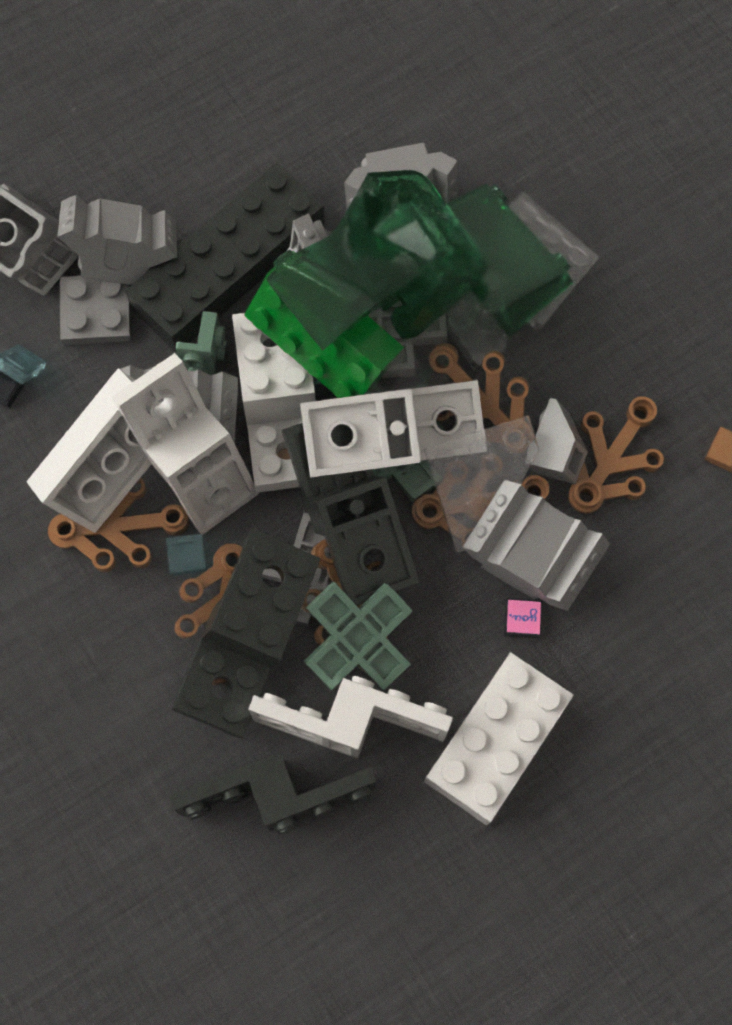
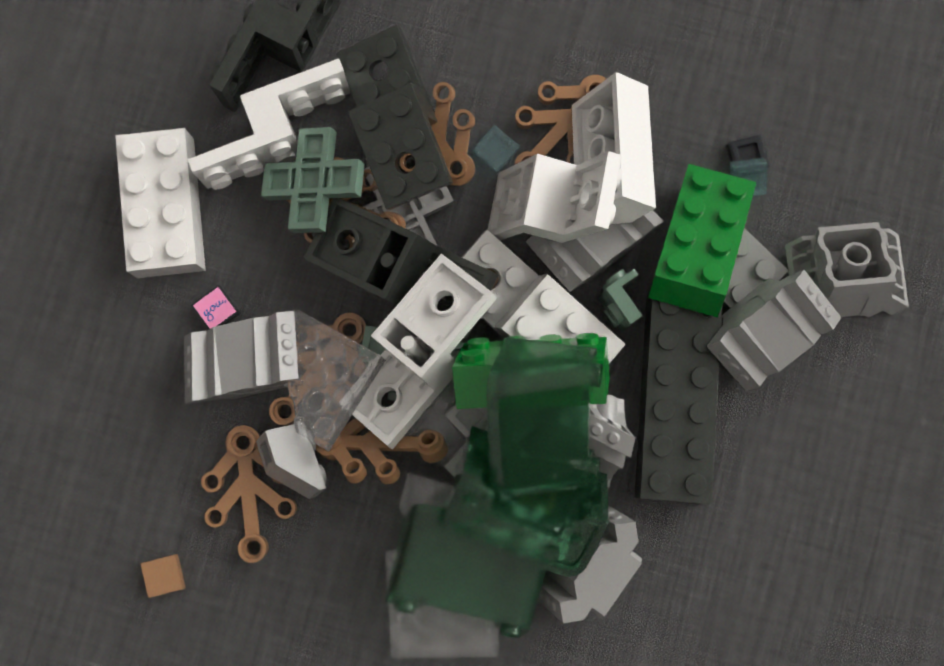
camera: 140 degrees right, 10 degrees up
none -> green brick [648,164,756,318]

